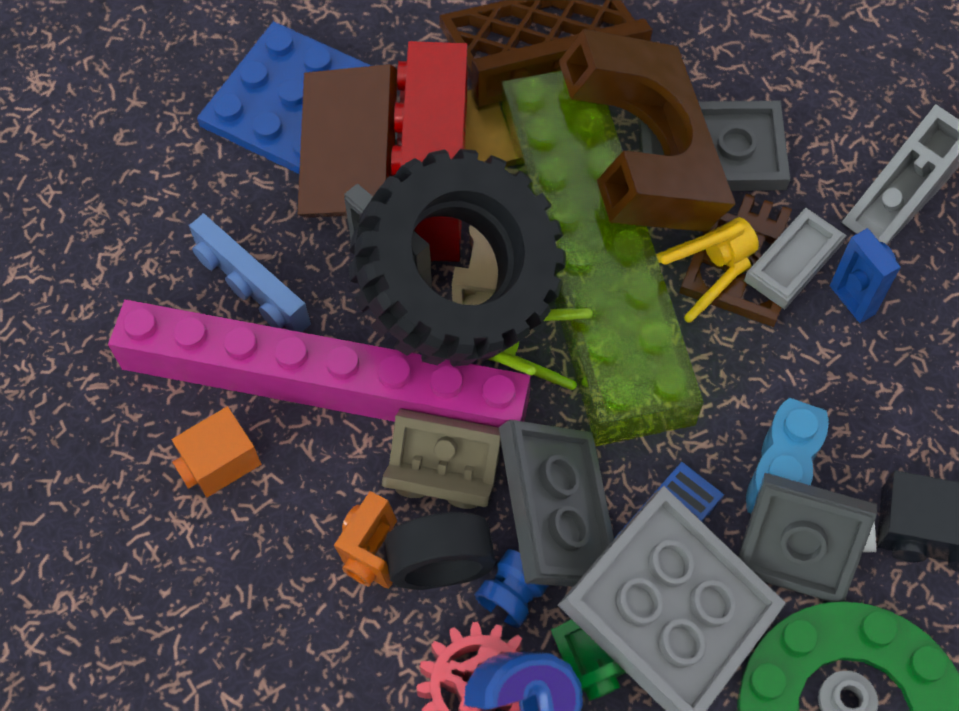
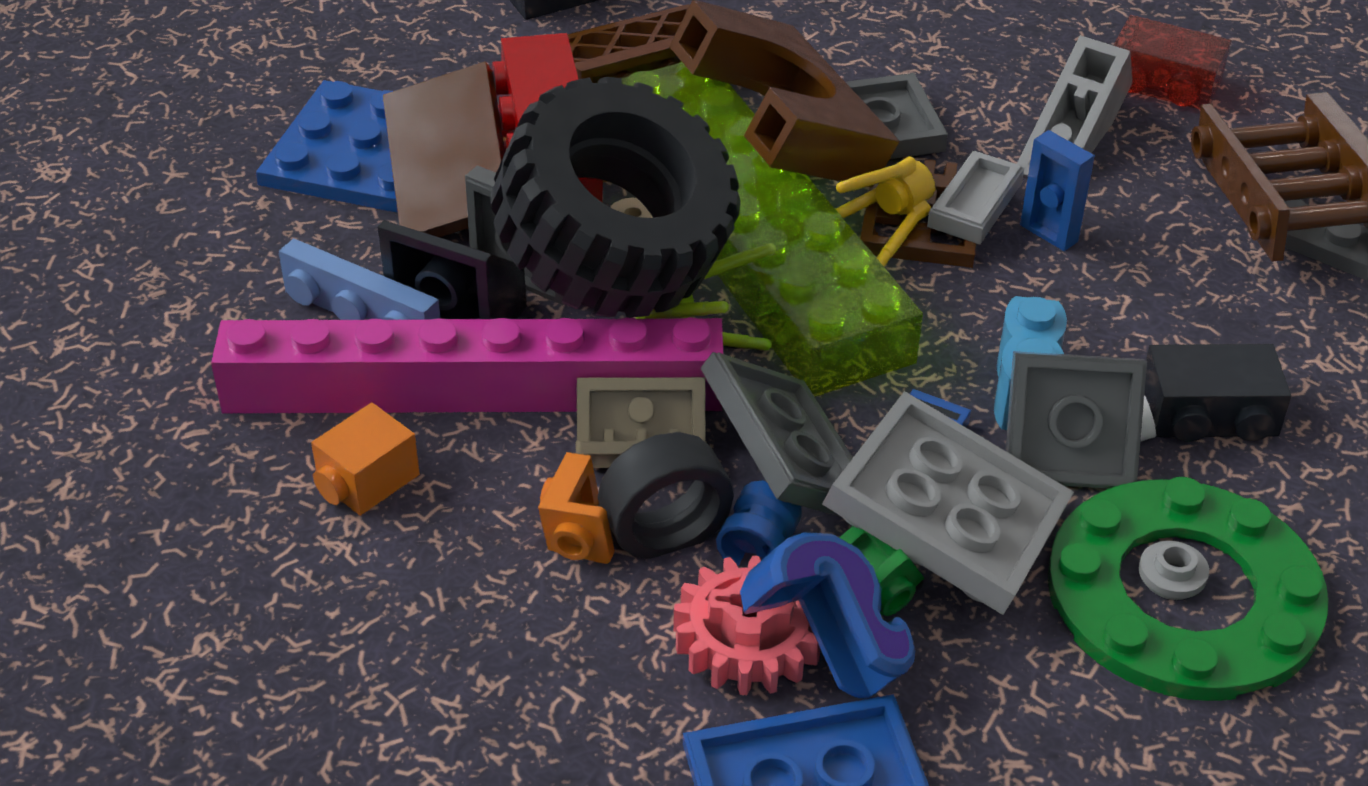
camera: 15 degrees left, 20 degrees down
none -> black slope [377,220,527,319]

